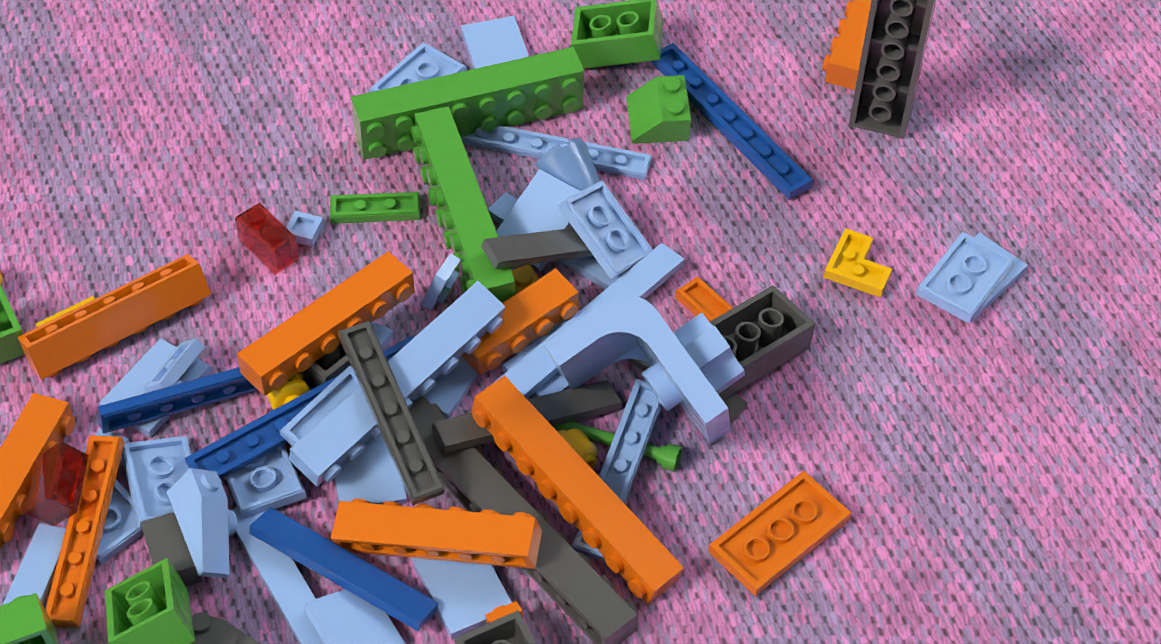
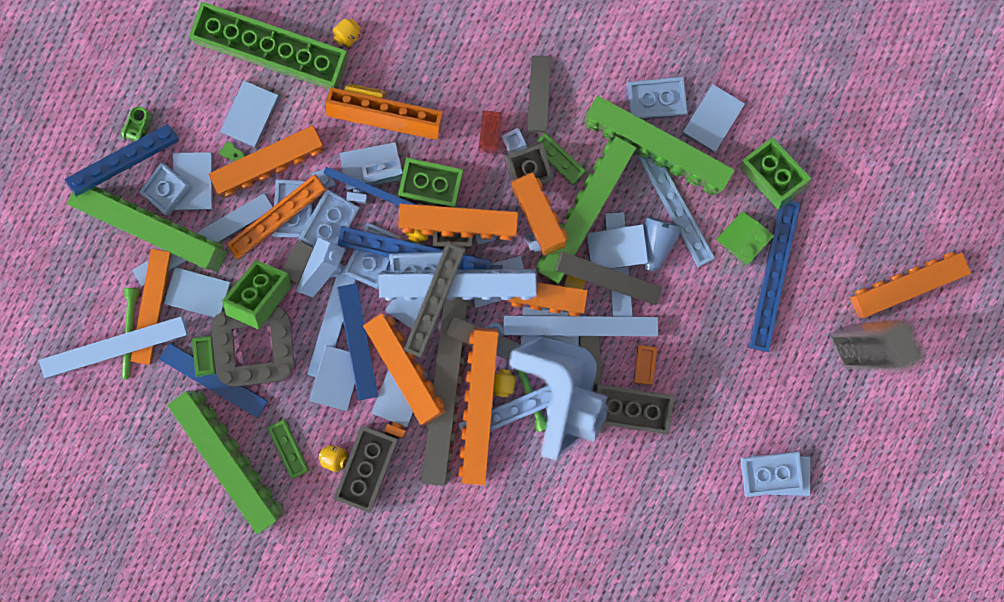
camera: 50 degrees right, 35 degrees up
clear red brick [25,441,89,526] -> none
light blue tile [558,181,653,280] -> none
orange plate [708,471,852,596] -> none
yellow plate [823,228,892,298] -> none
none -> light blue plate [346,190,369,205]
none -> bright green brick [398,157,464,207]
none -> dark grey brick [502,141,554,184]
none -> orange brick [511,172,568,256]
none -> dark grey slope [527,55,551,133]

